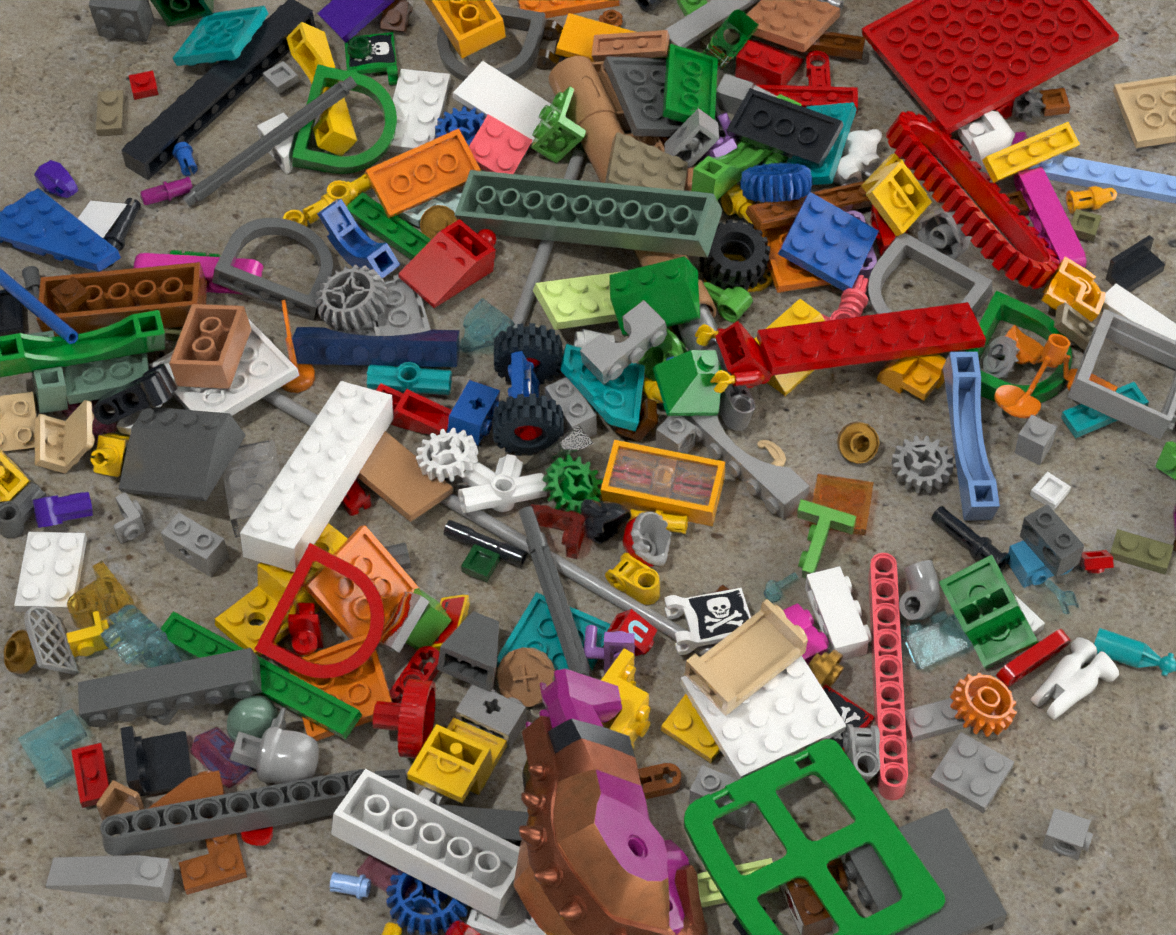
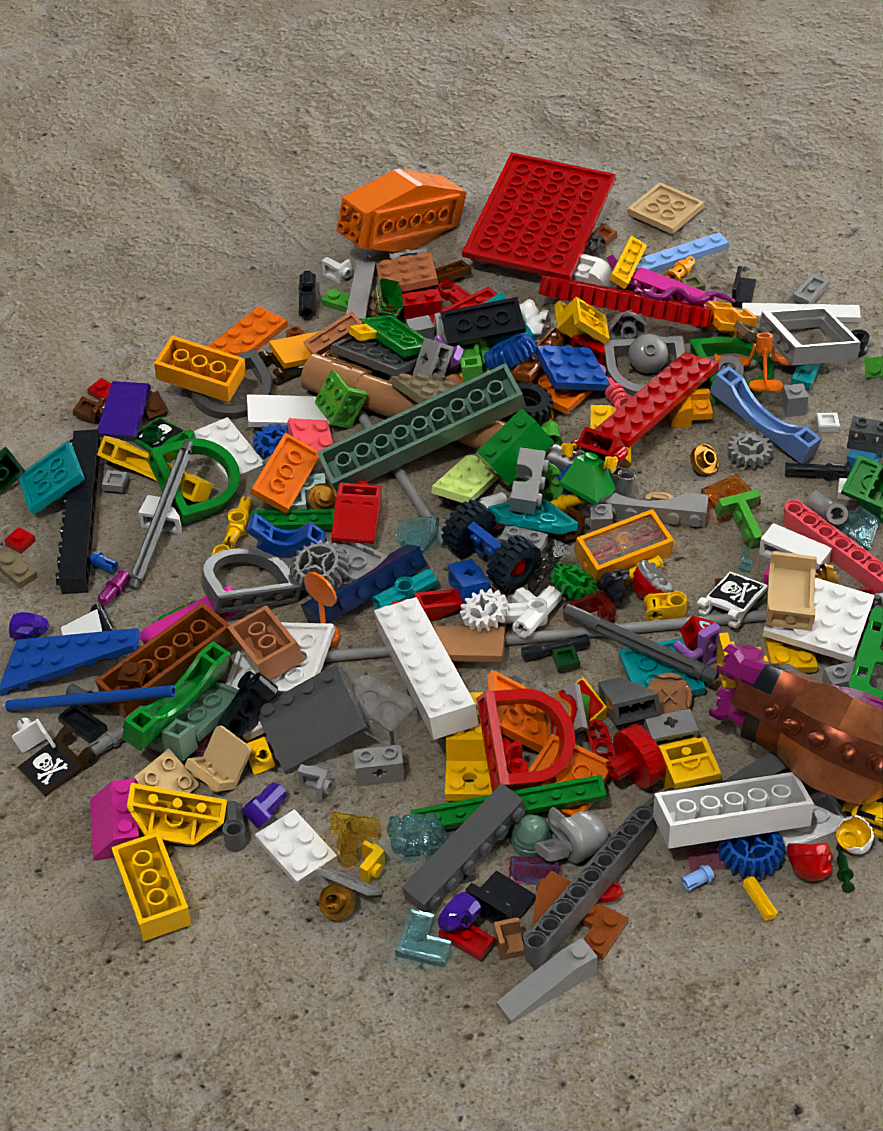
camera: 40 degrees left, 10 degrees down
none -> yellow plate [349,324,377,342]
none -> dark purple rock [438,892,481,932]
none -> light grey cylinder [628,333,668,374]
none -> magenta animal [634,287,735,305]

